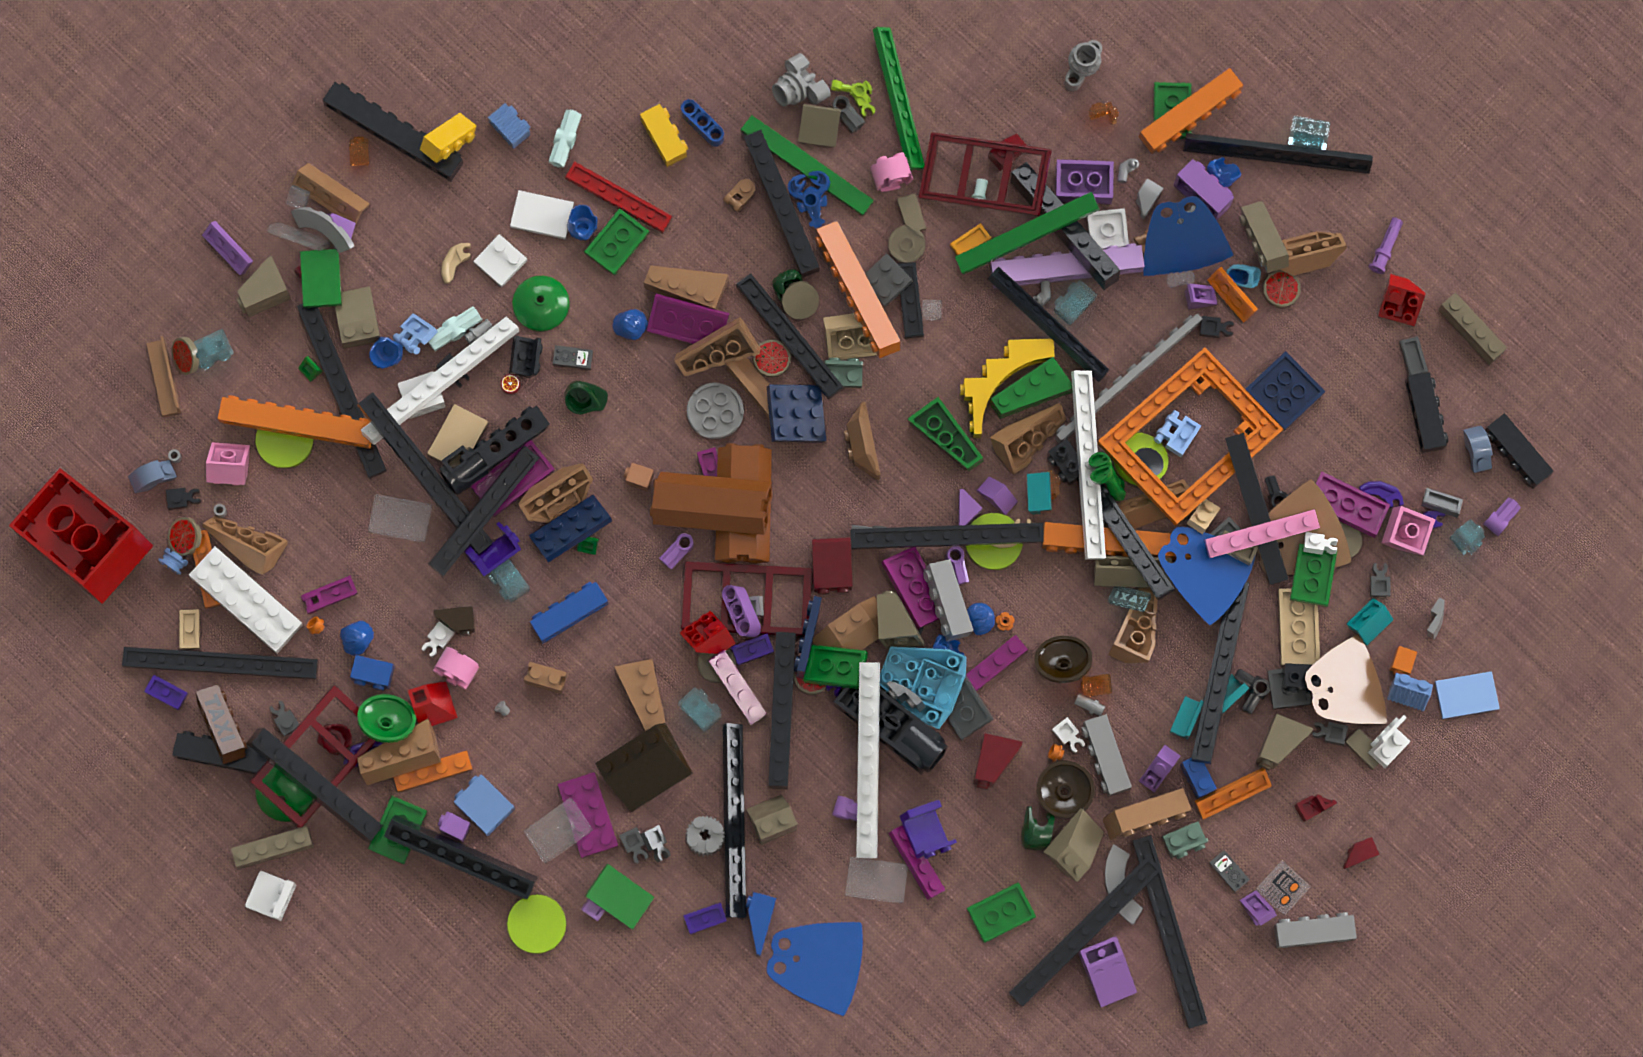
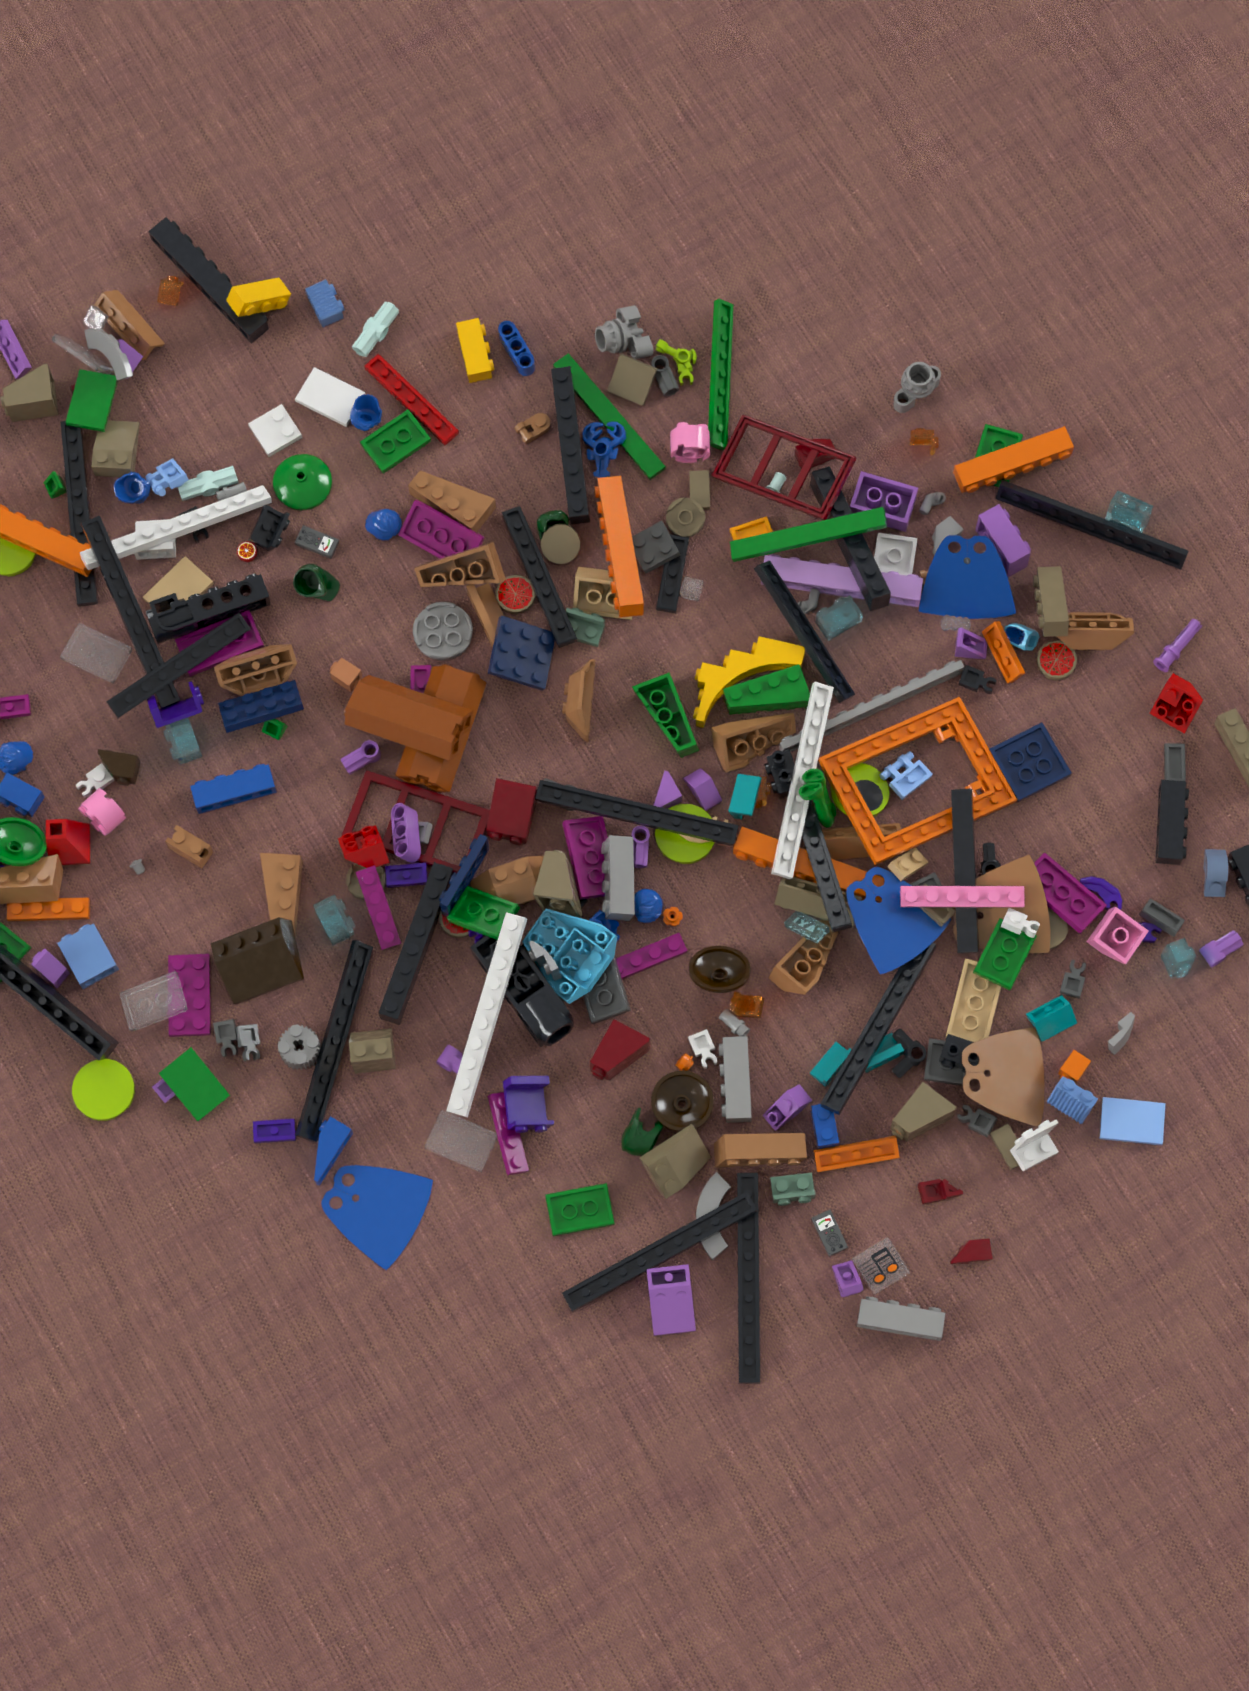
camera: 25 degrees right, 5 degrees down
tan piece [441,243,471,284] -> none
blue hair [1206,157,1241,188] -> none

